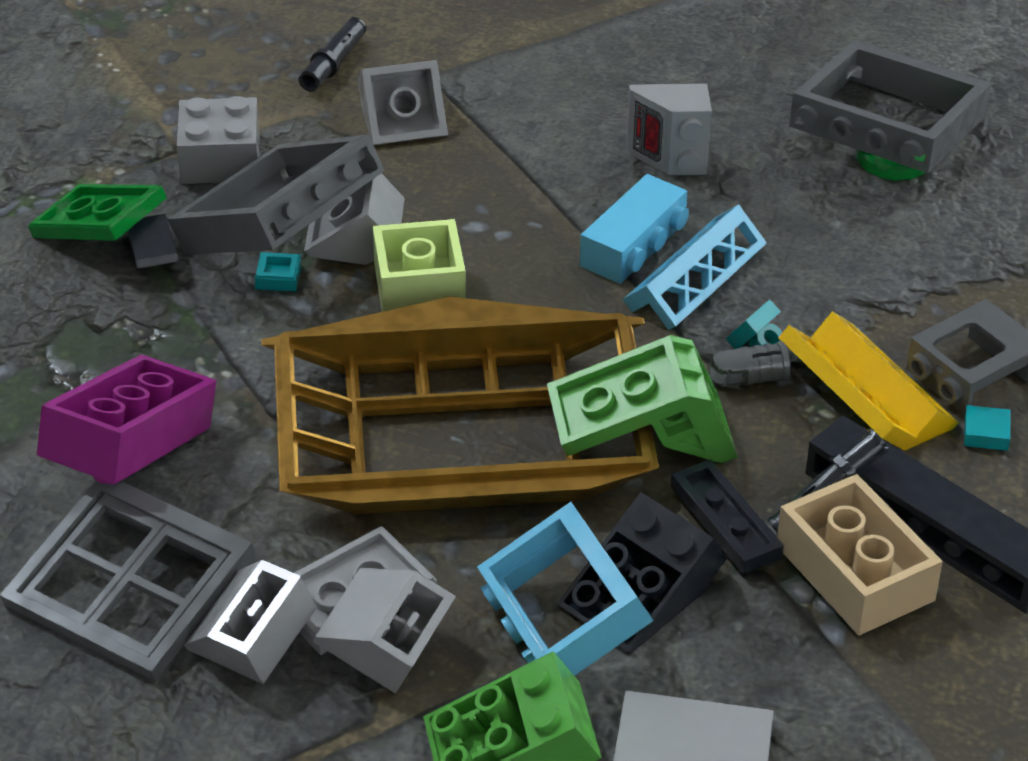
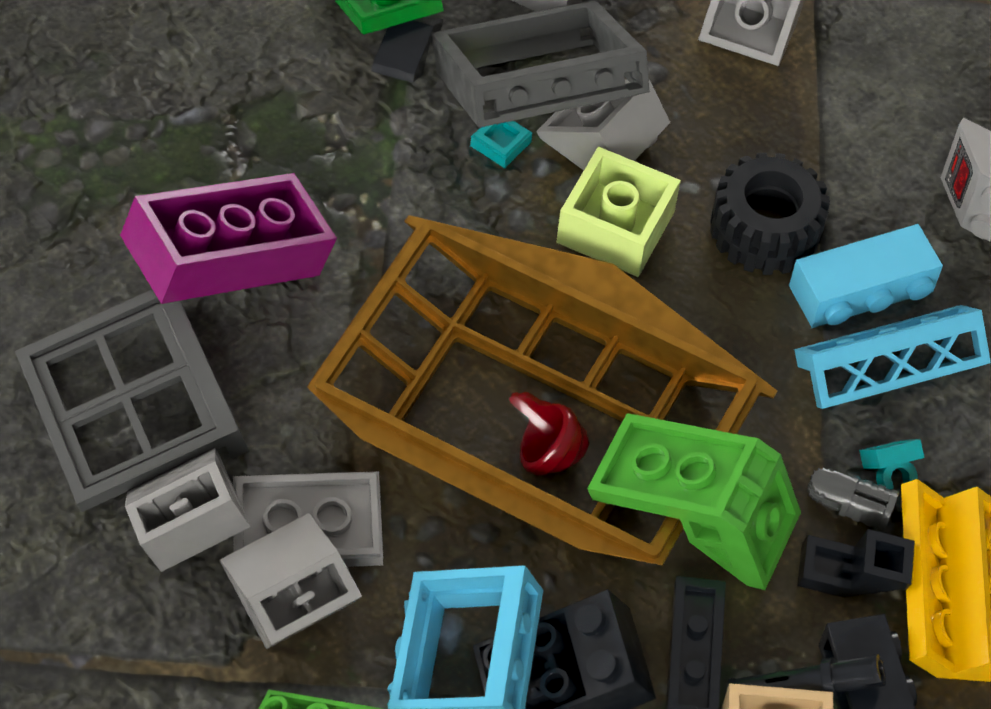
camera: 30 degrees right, 15 degrees up
none -> dark red hat [509,391,590,476]
none -> black tyre [710,152,830,275]
none -> black slope [797,529,915,598]

